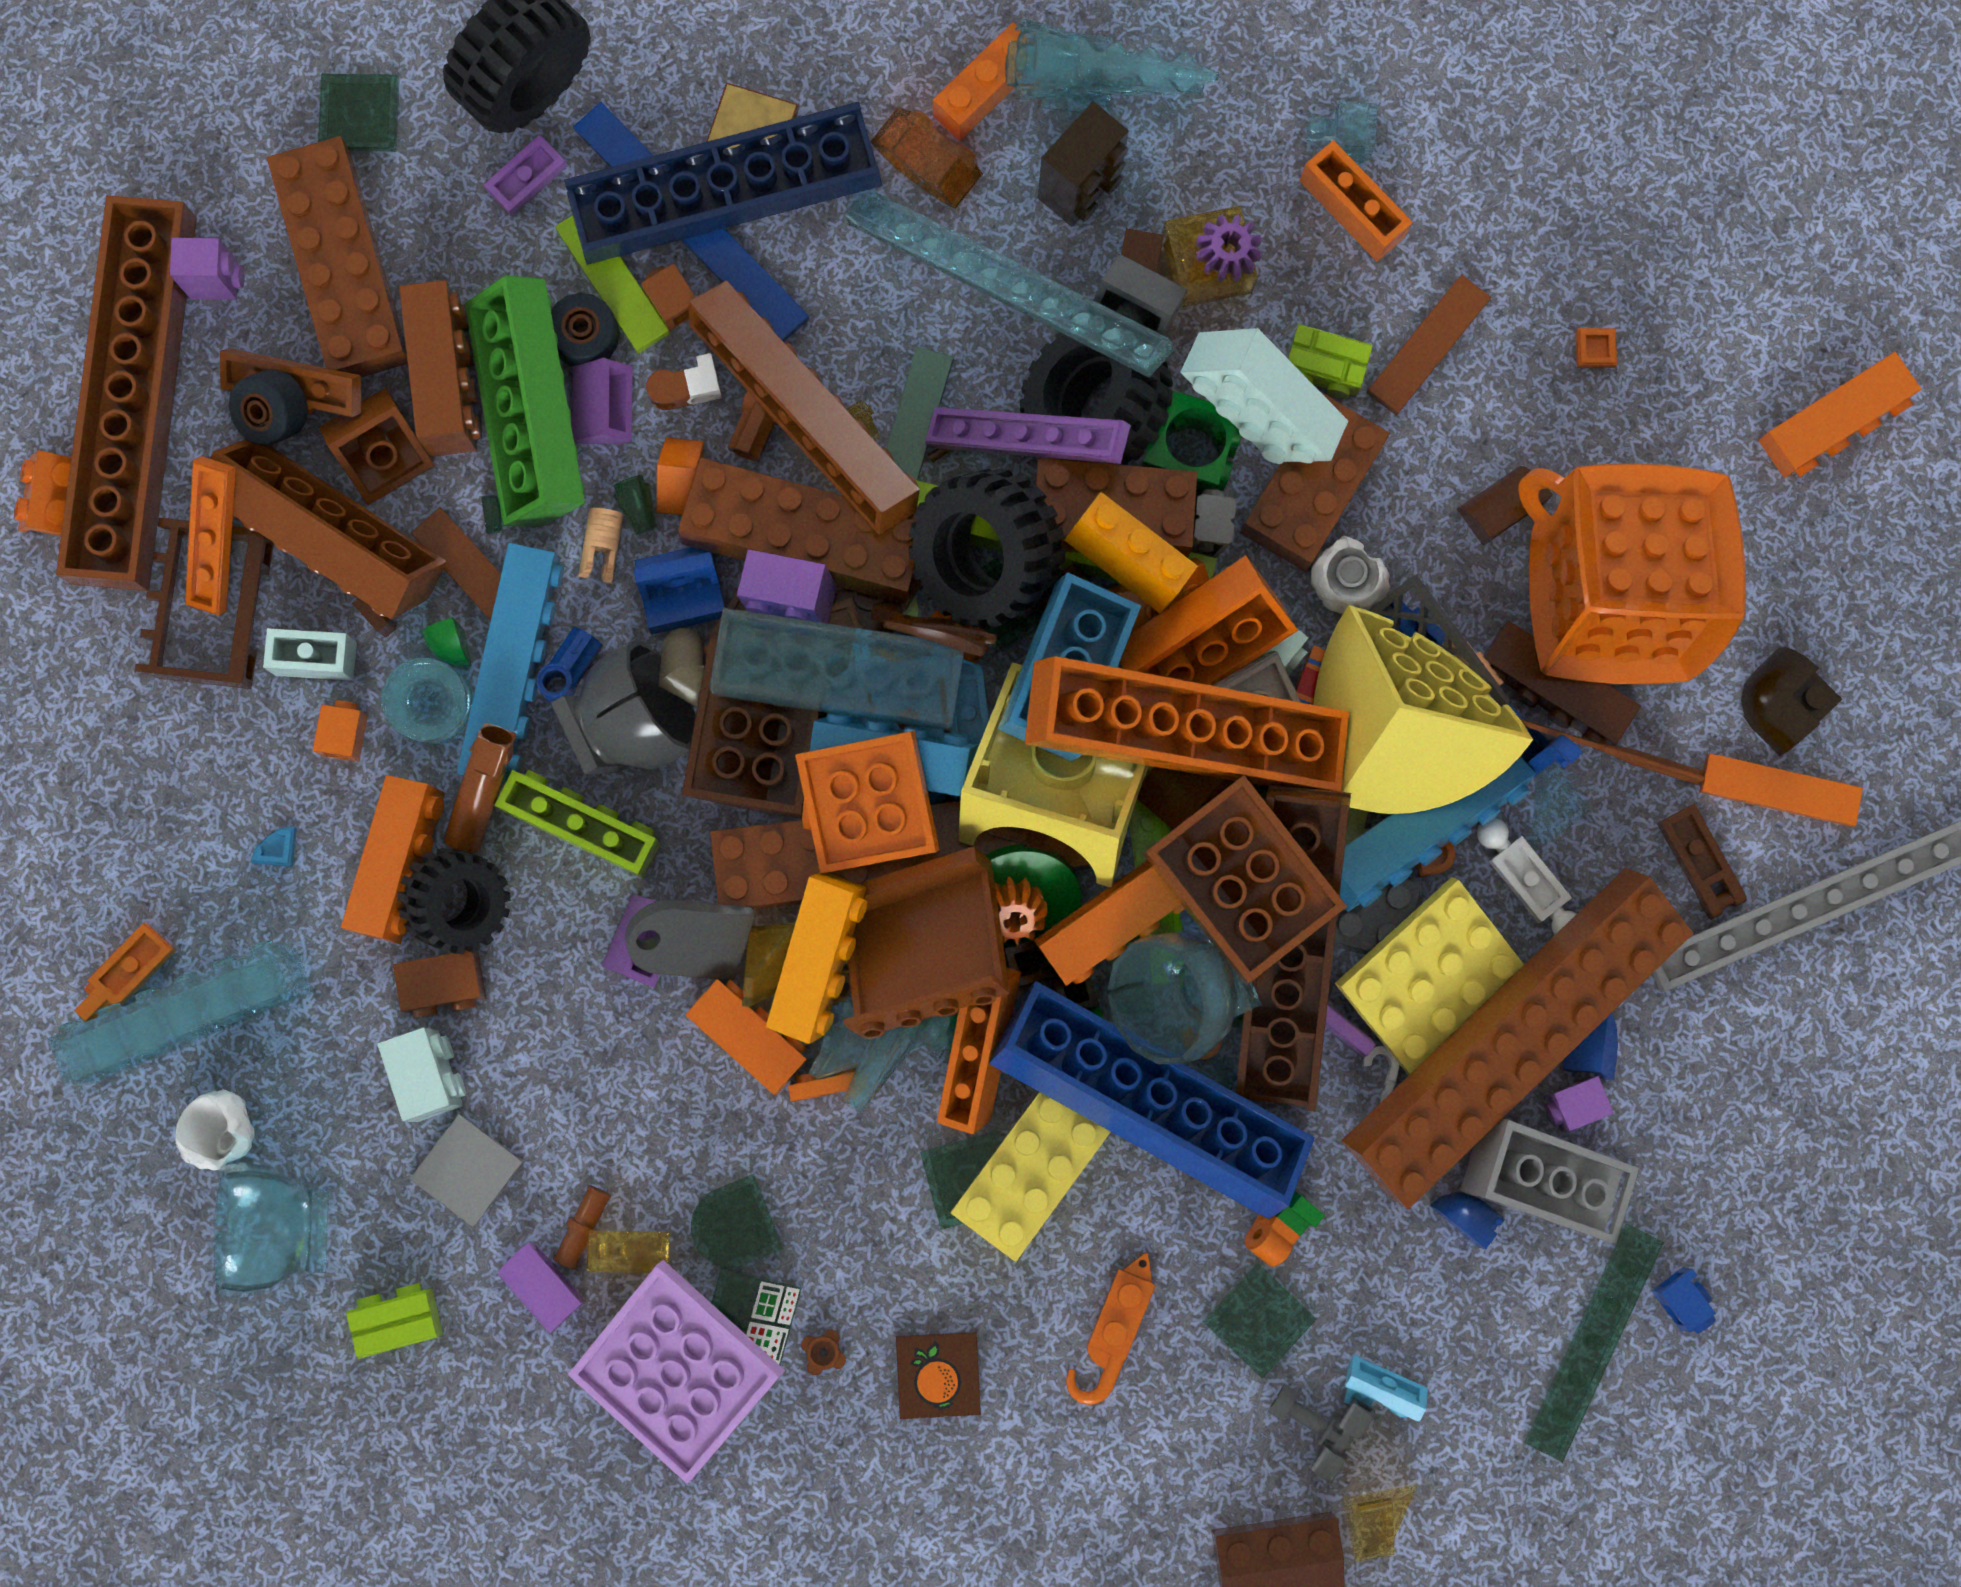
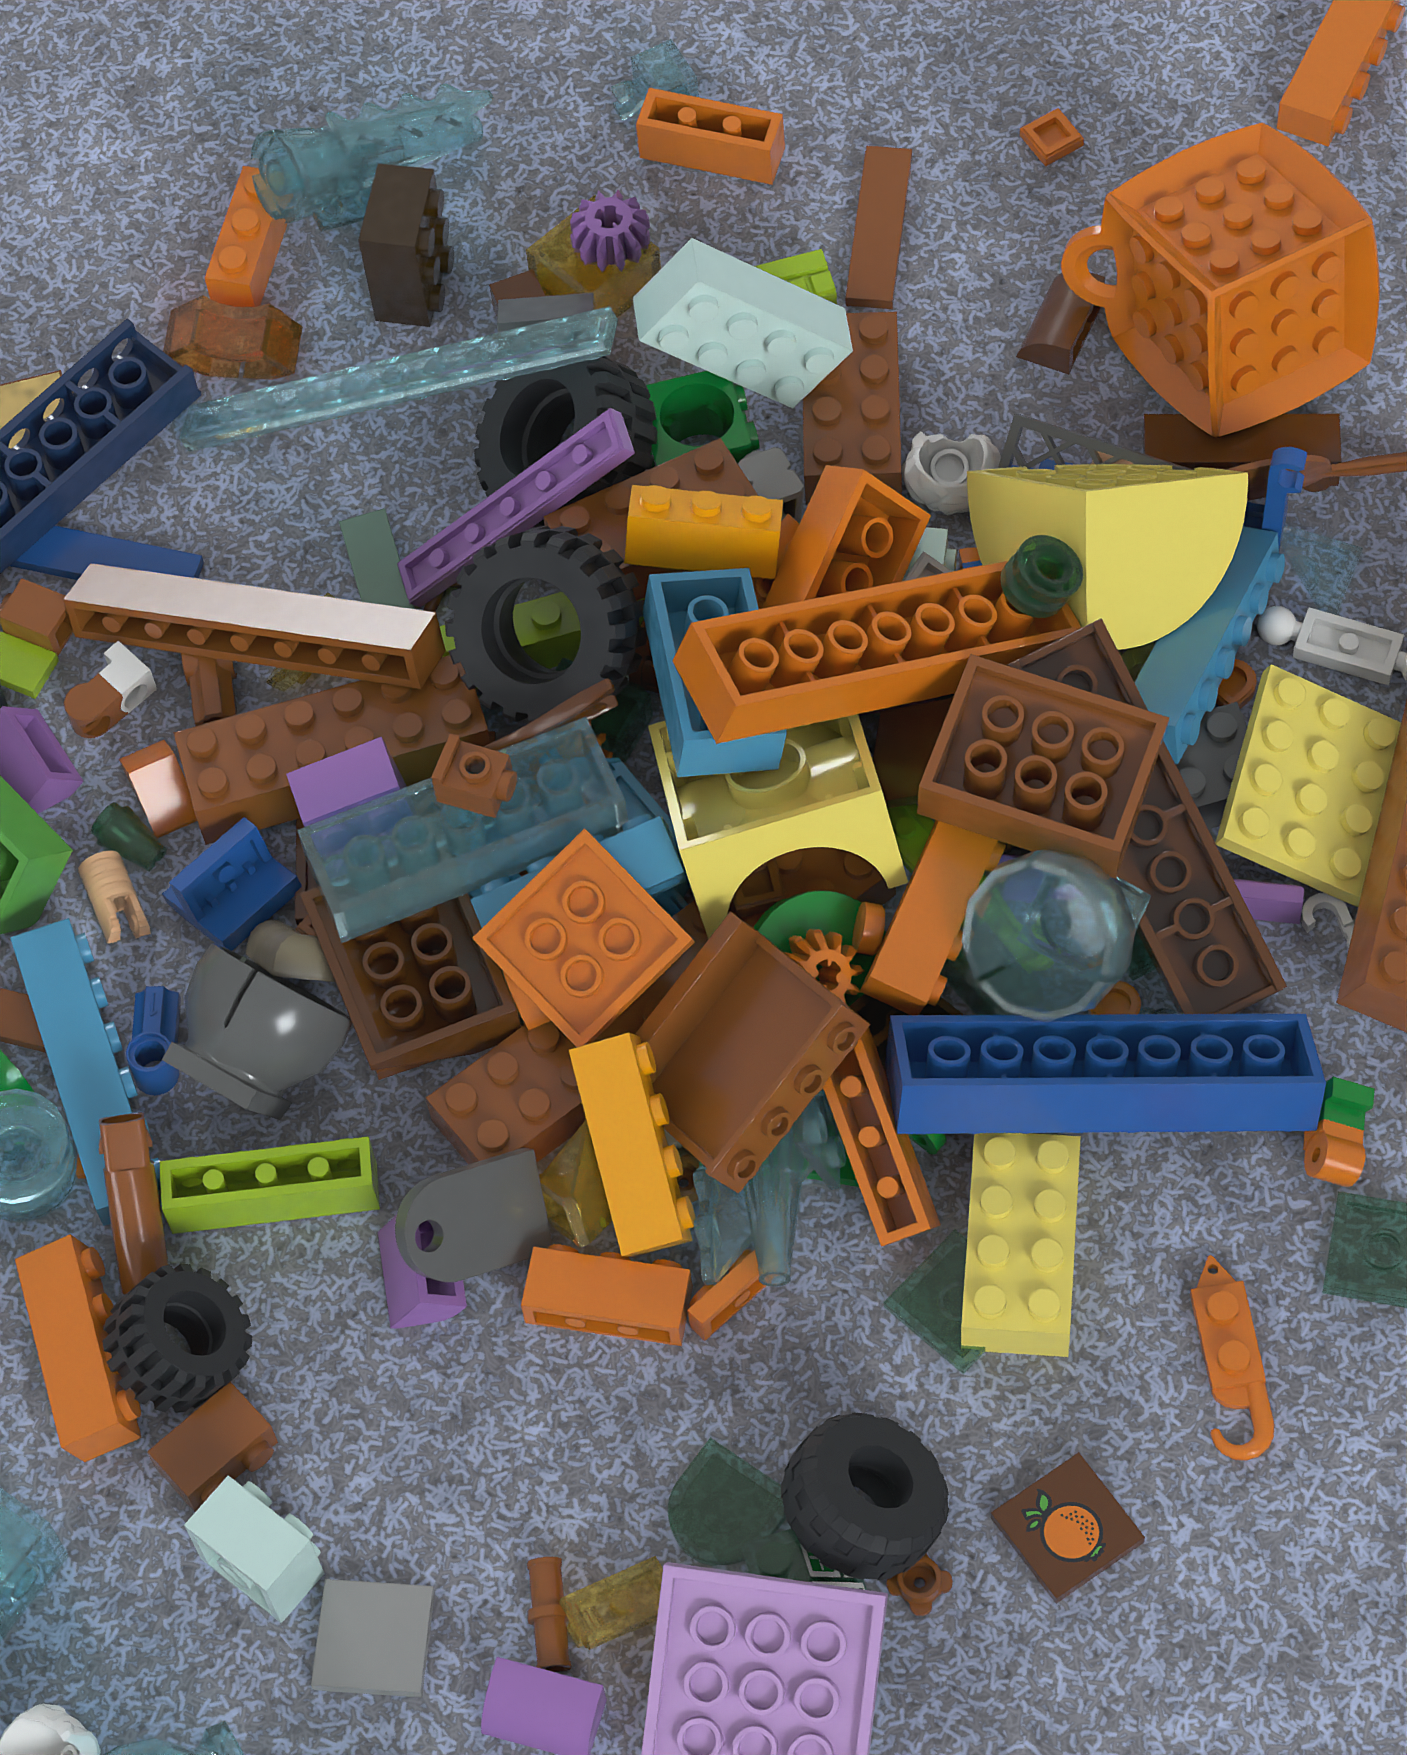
camera: 20 degrees left, 20 degrees down
none -> dark orange brick [431,733,517,818]
none -> black tyre [781,1413,949,1580]
none -> orange tile [852,901,885,956]
none -> clear green wheel [1000,535,1083,618]

